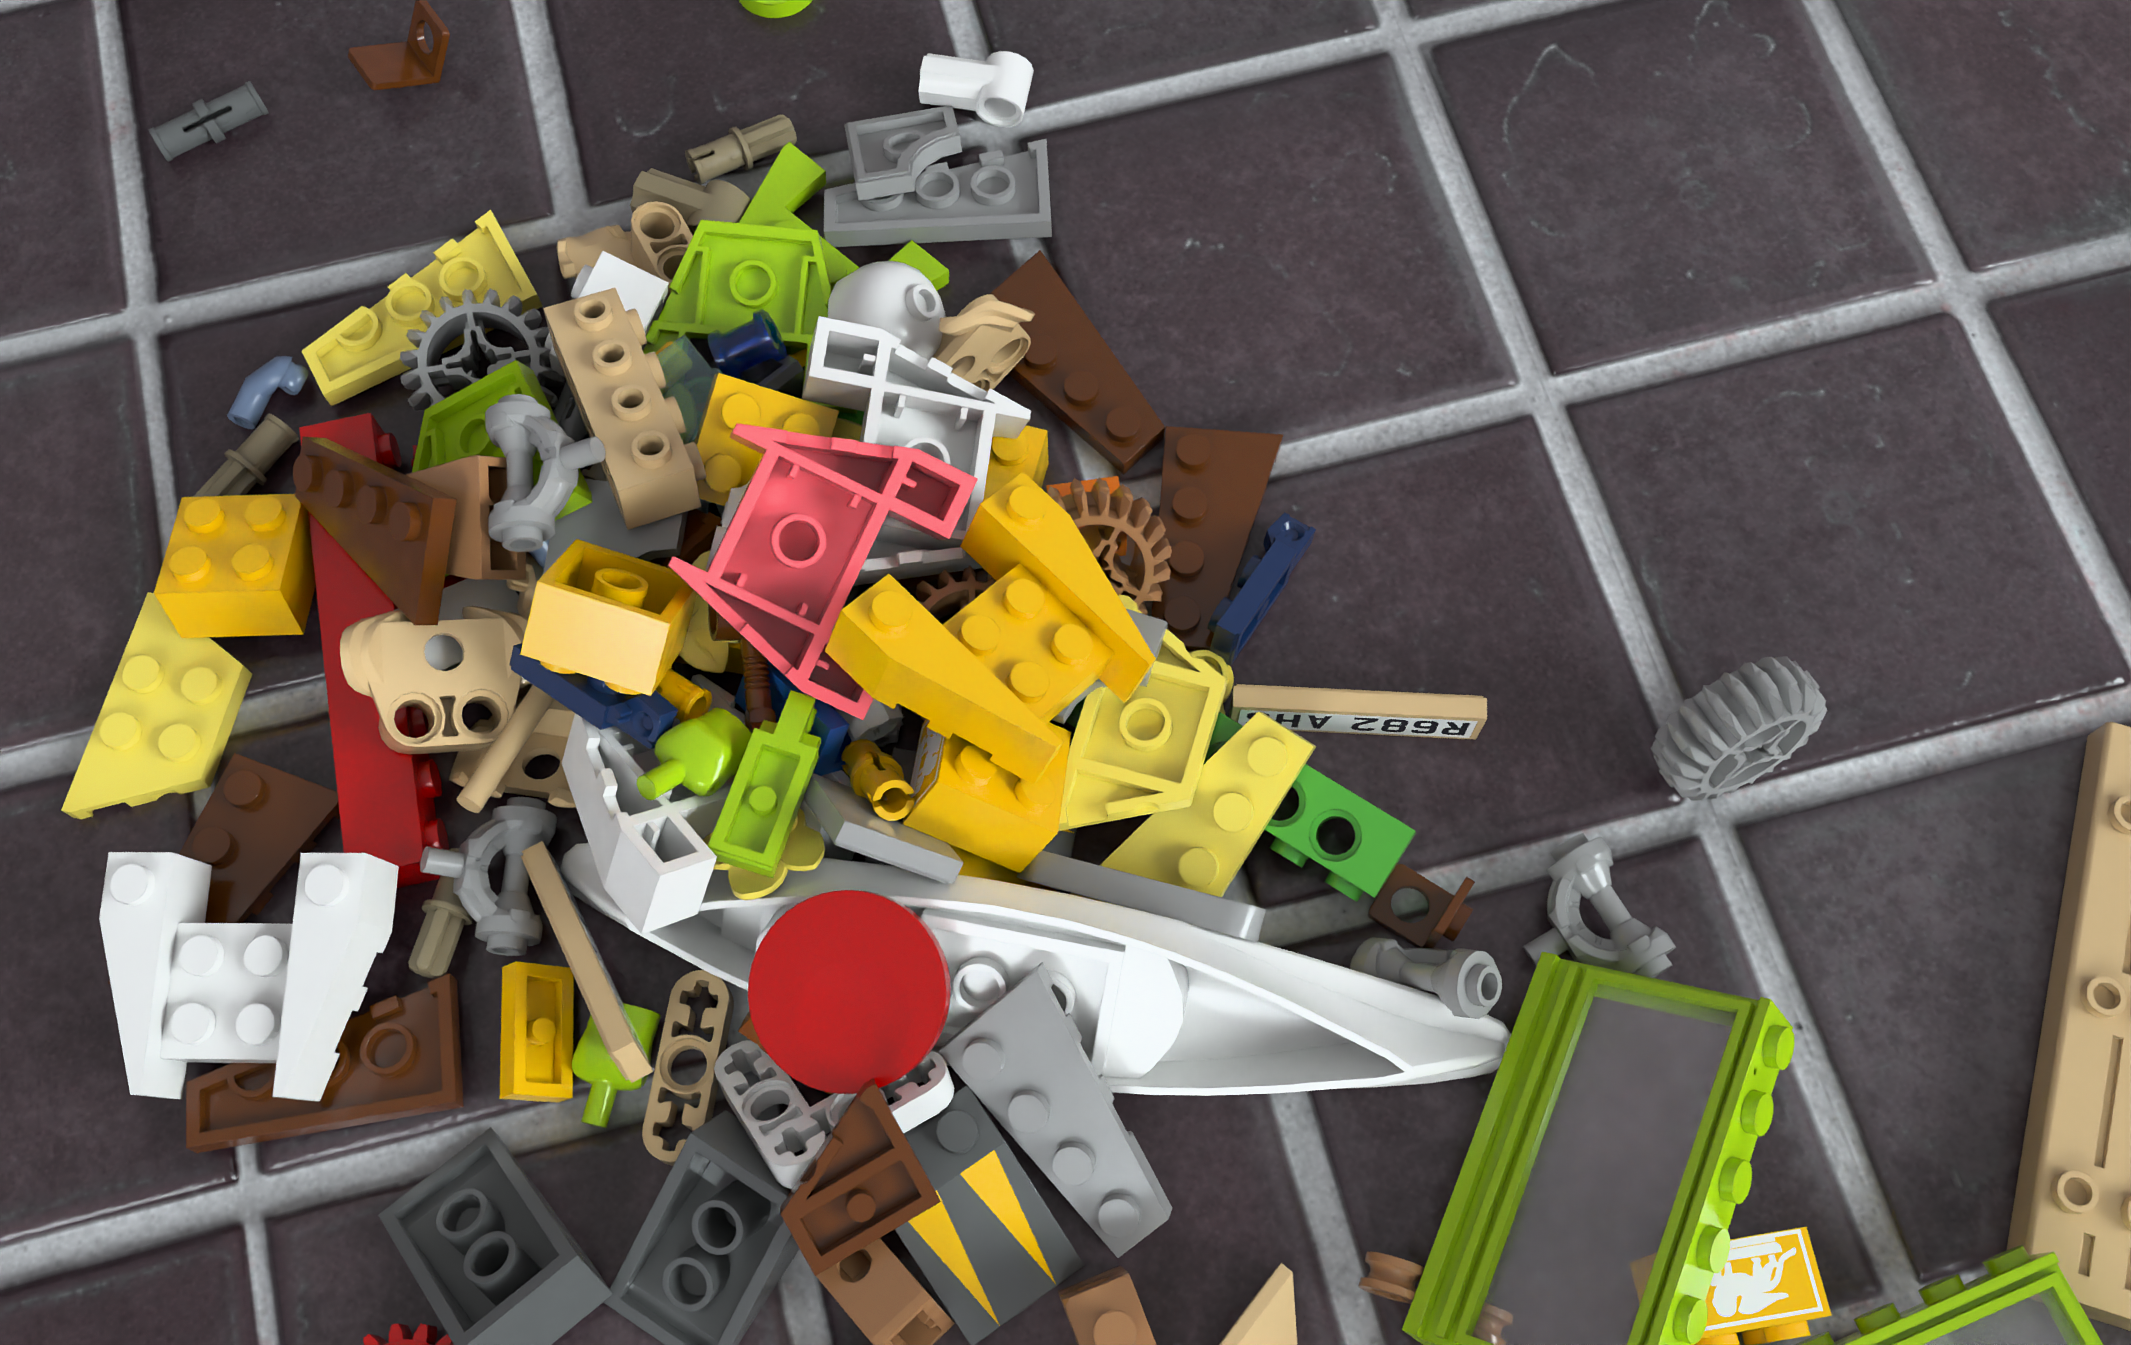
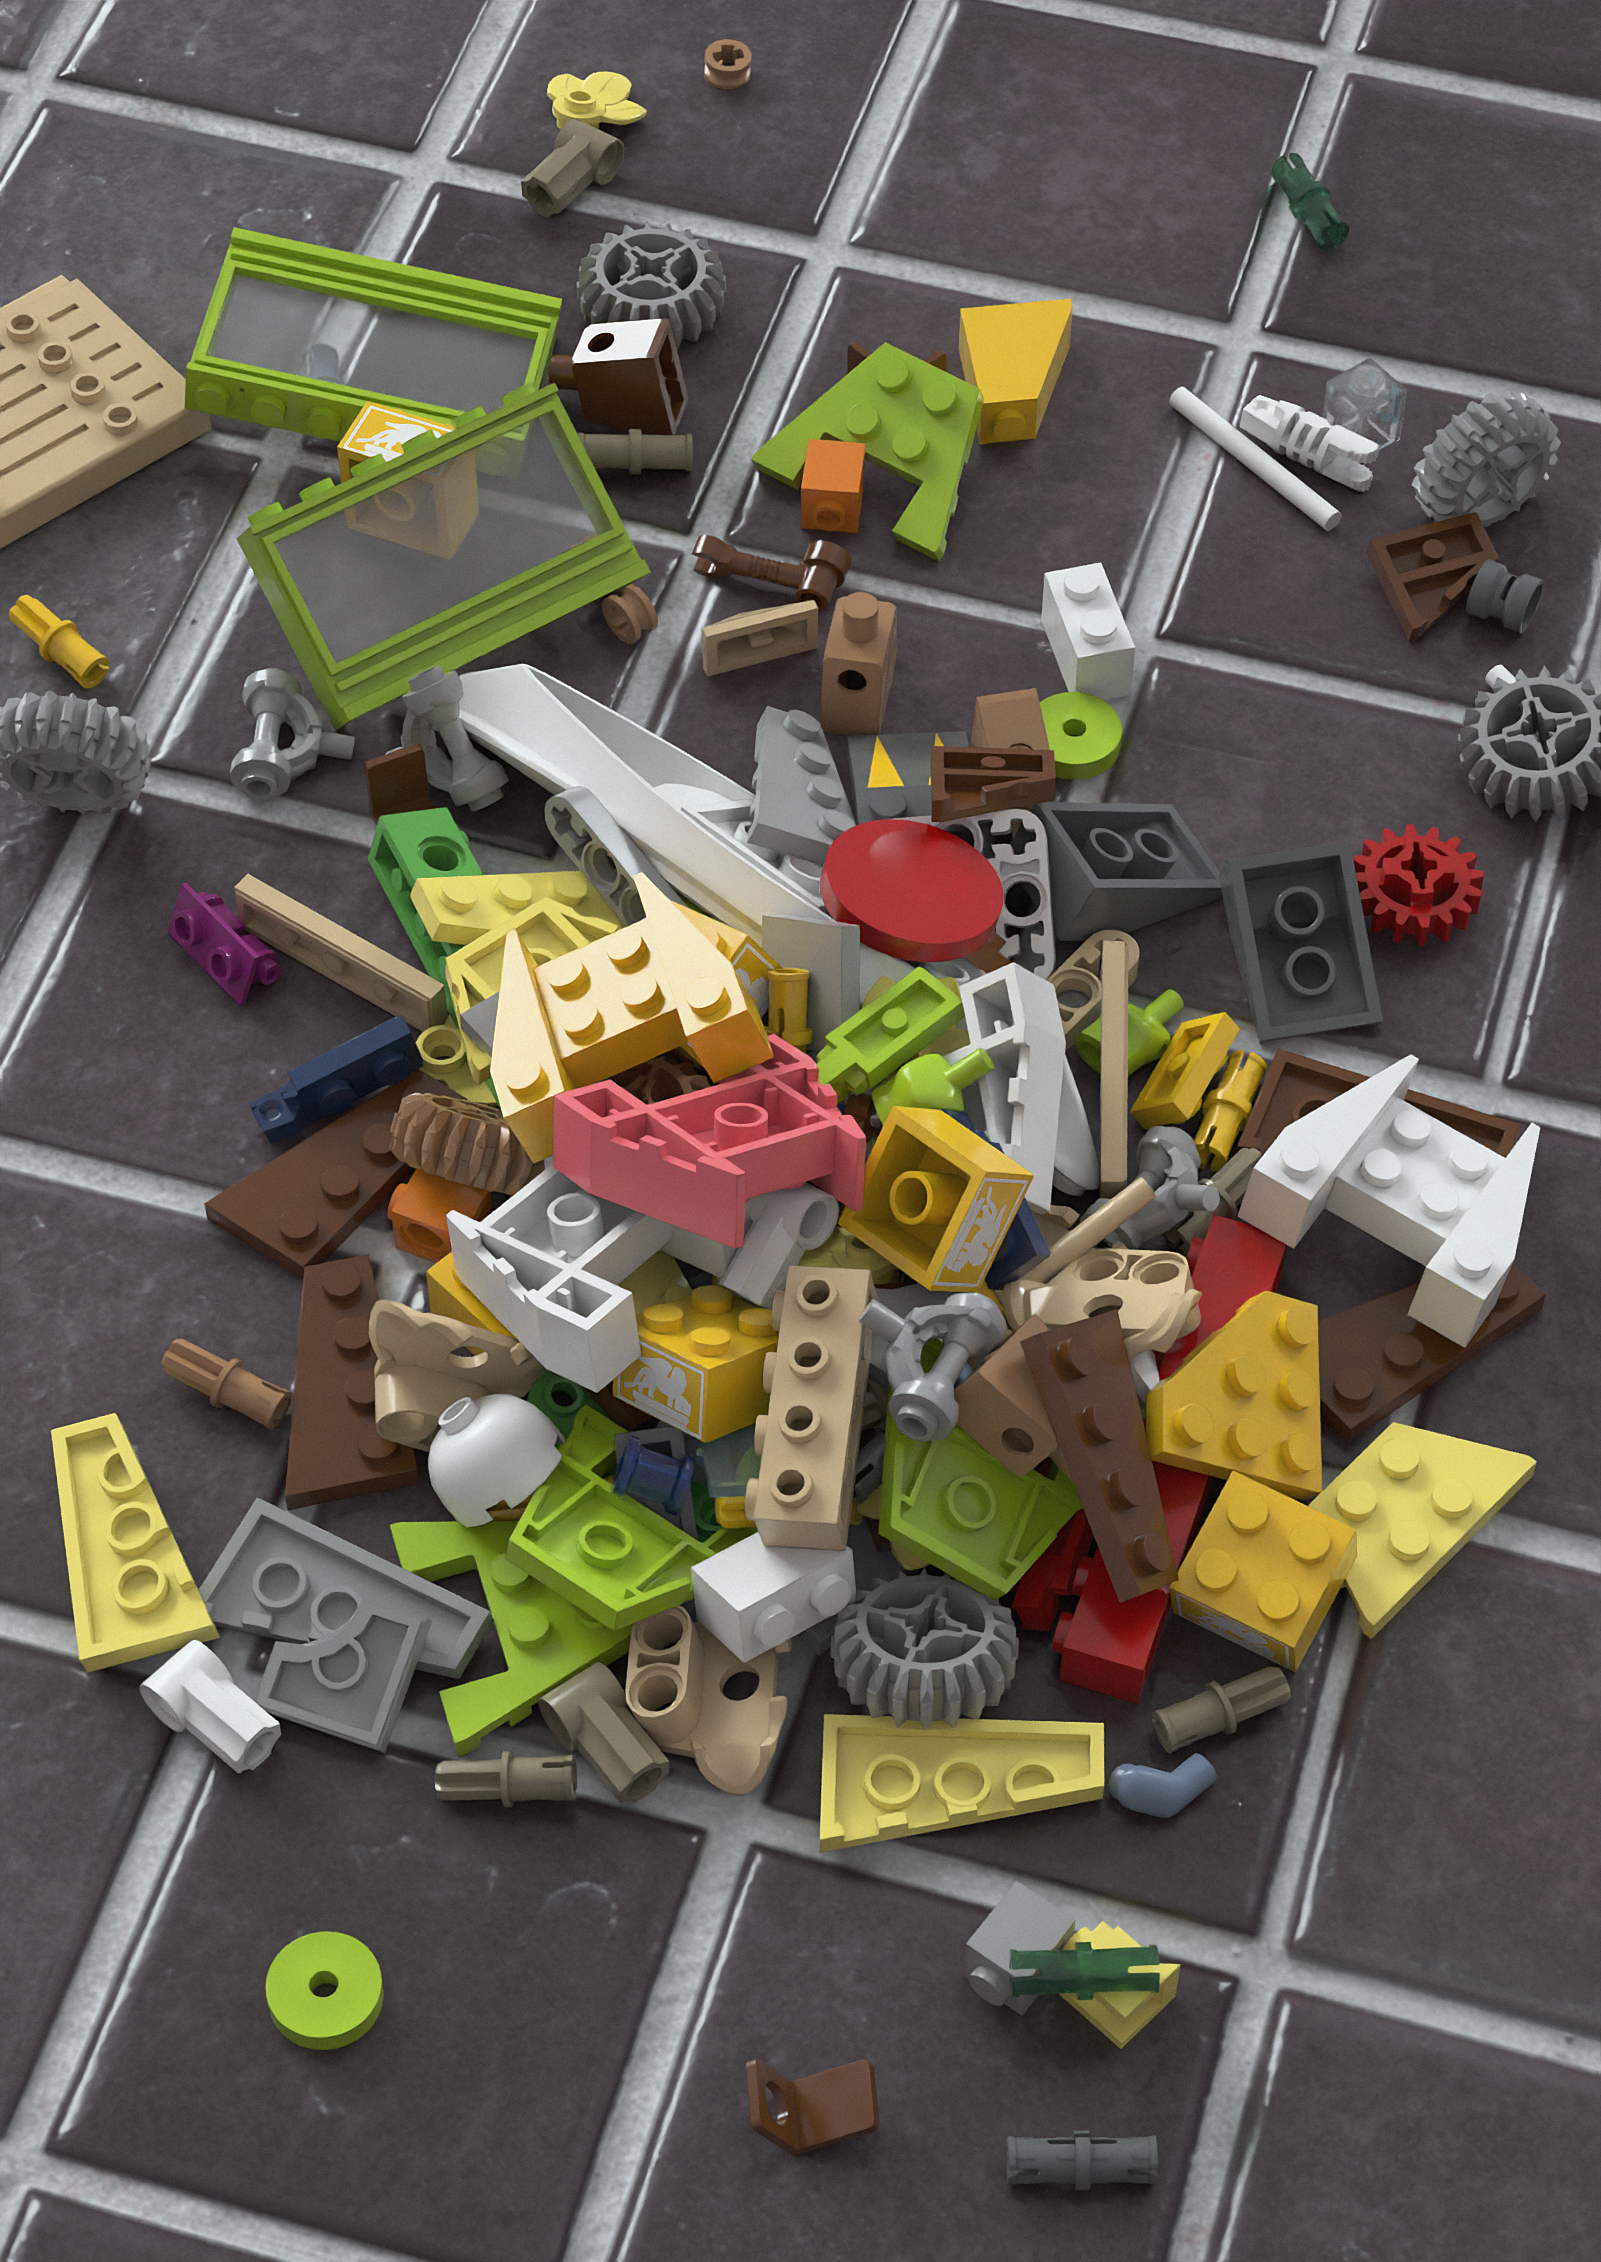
camera: 150 degrees left, 15 degrees down
none -> yellow axle [9,595,110,689]
none -> light yellow wing [51,1413,220,1673]
none -> medium nougat axle [162,1339,292,1430]
none -> magenta hinge [167,883,282,1006]
none -> light grey brick [964,1881,1076,2016]
none -> clear green pin [1009,1942,1160,2000]
none -> light yellow window [1057,1921,1181,2049]
none -> yellow plate [1146,1291,1322,1500]
none -> yellow pin [1194,1050,1268,1171]

